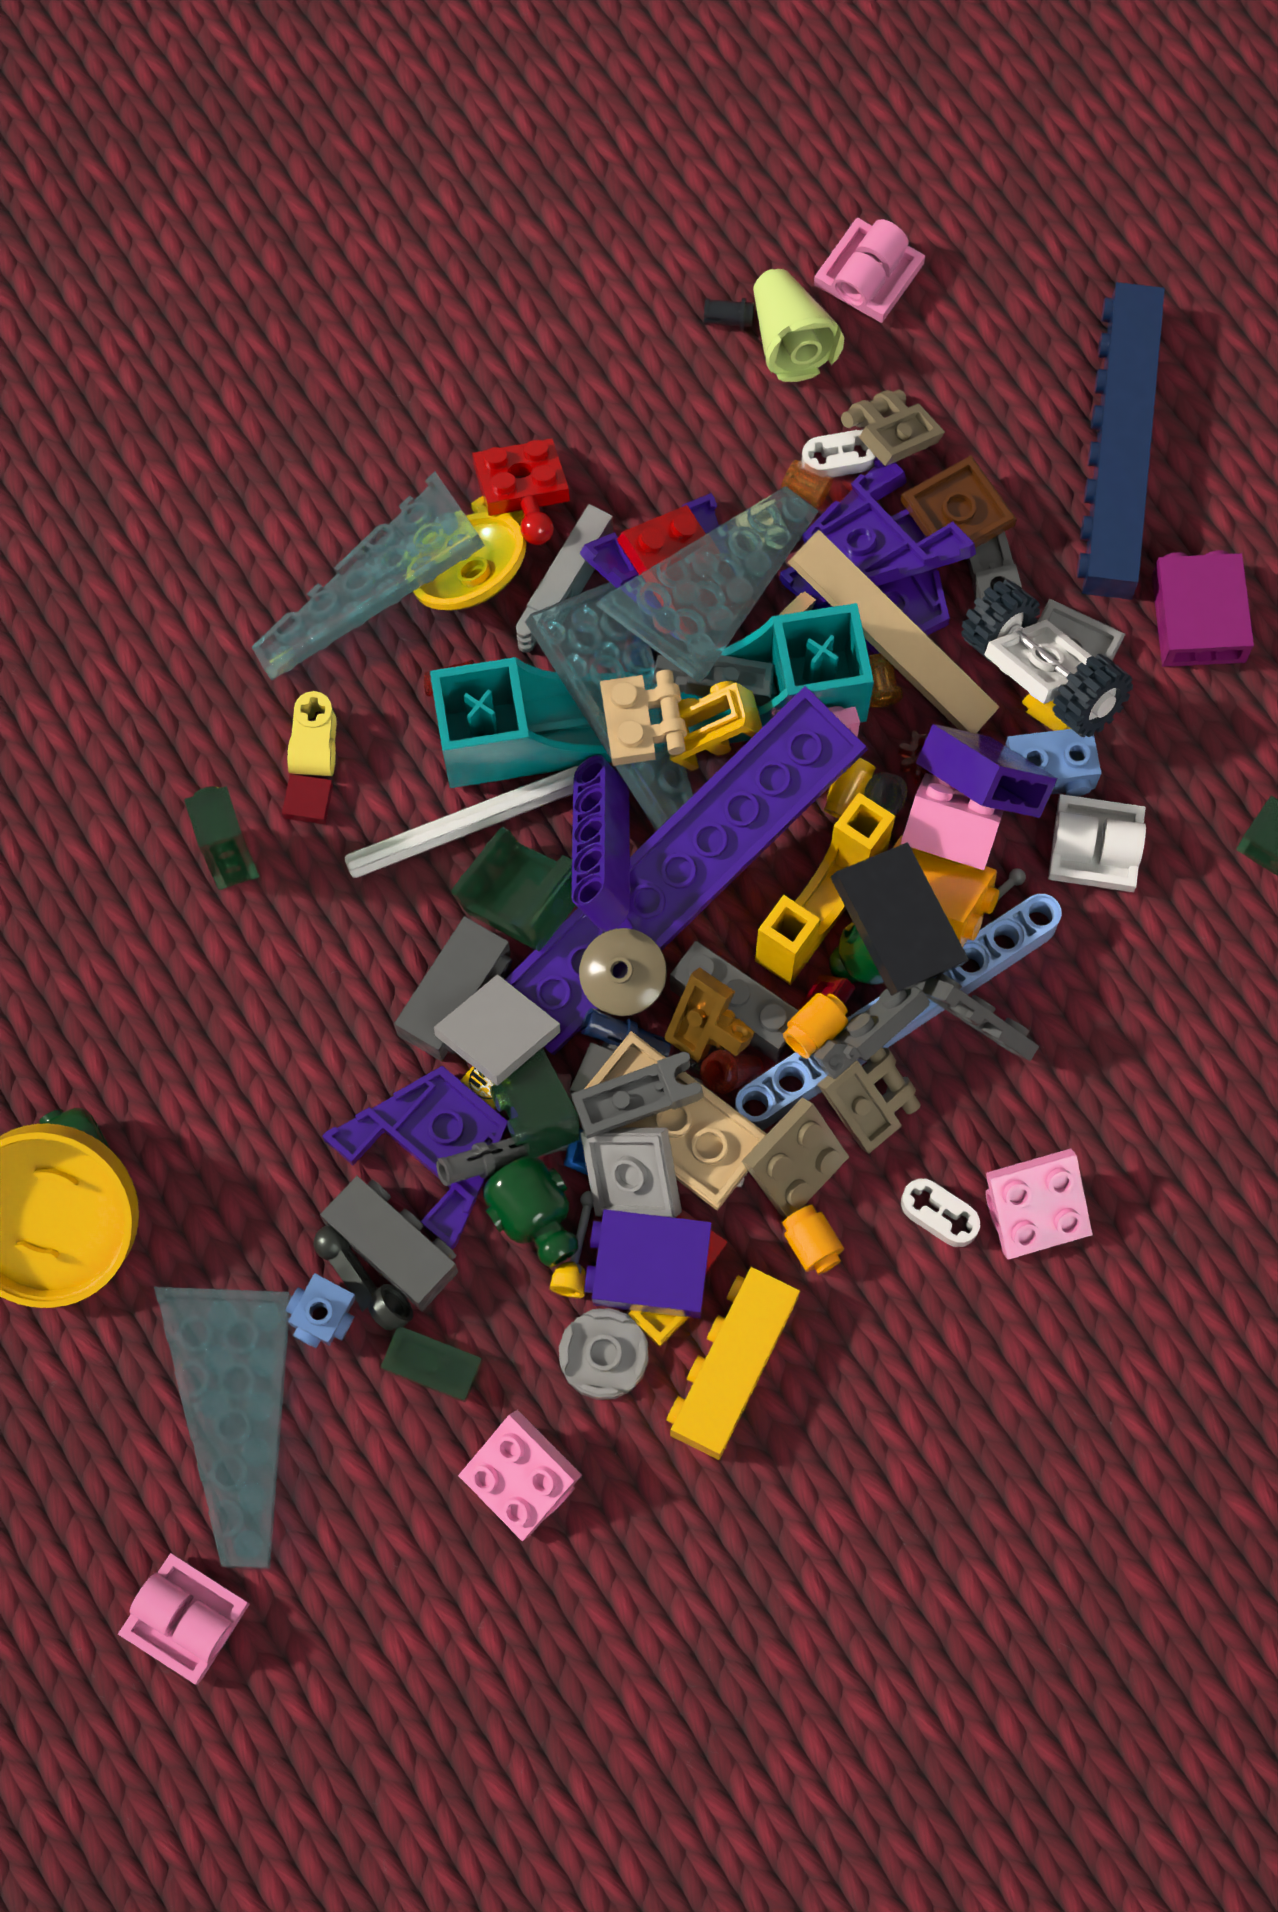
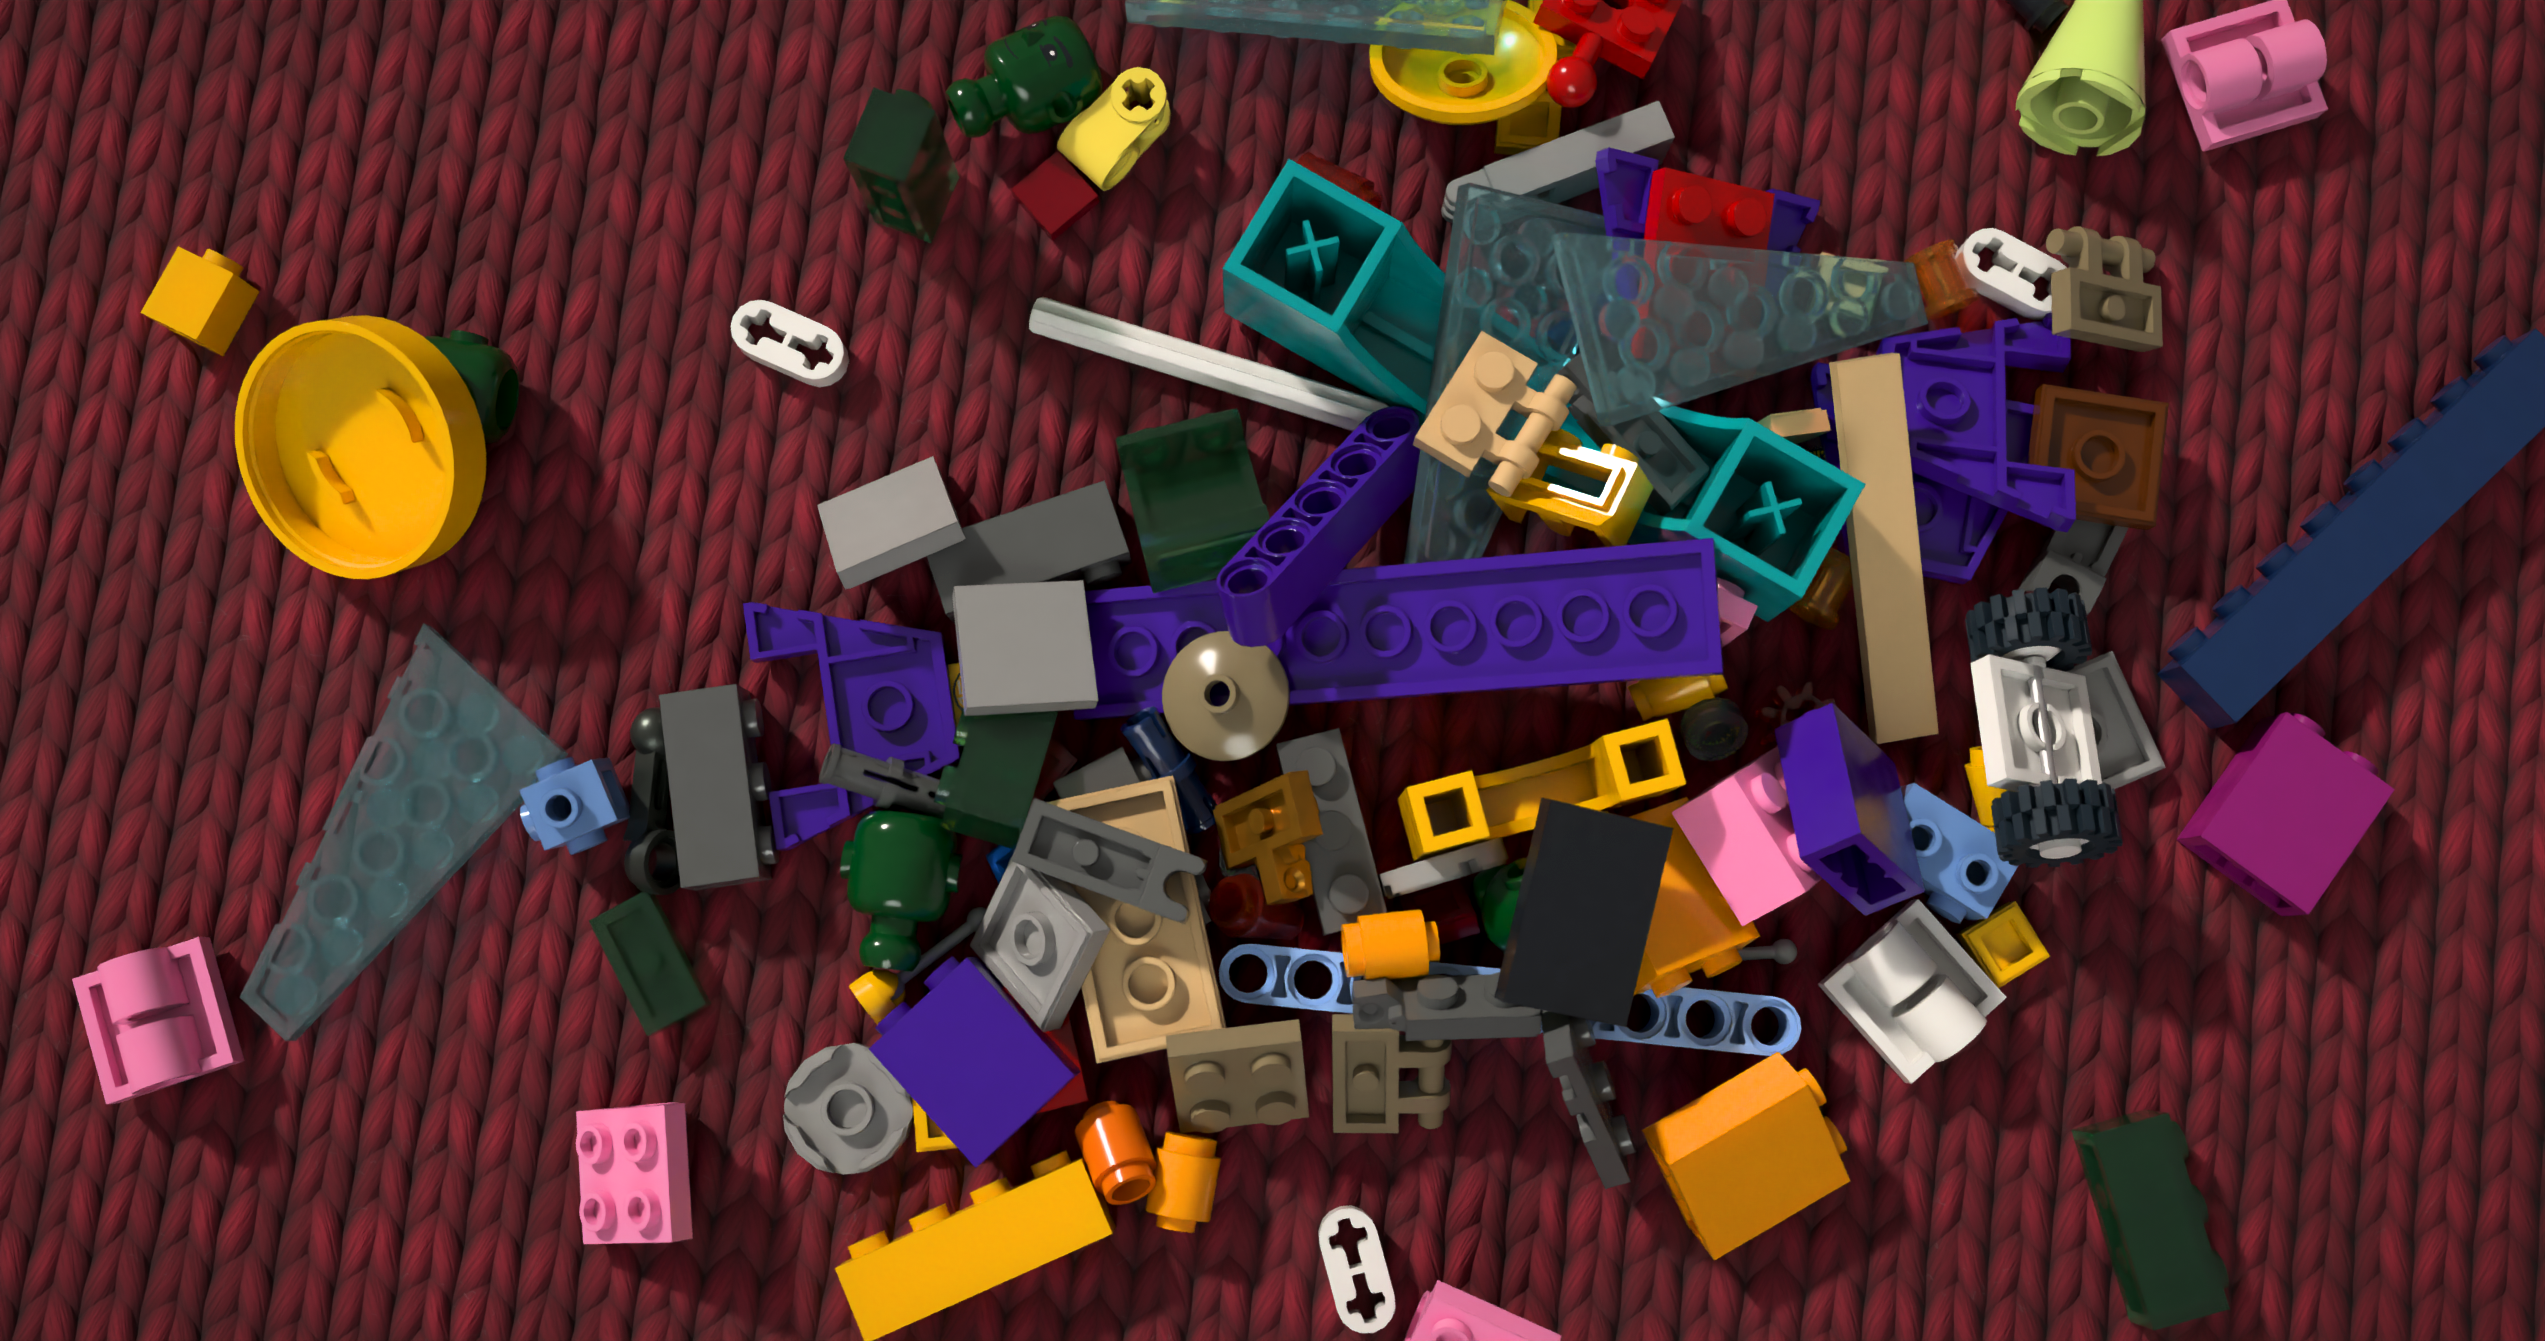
camera: 35 degrees right, 10 degrees up
none -> white beam [731,300,849,387]
none -> light grey tile [817,456,966,590]
none -> dark green piece [945,16,1104,138]
none -> orange brick [1075,1101,1157,1205]
none -> light grey tile [1378,837,1509,899]
none -> yellow tile [1494,91,1561,155]
none -> light orange brick [1642,1052,1850,1261]
none -> yellow tile [1955,901,2050,988]

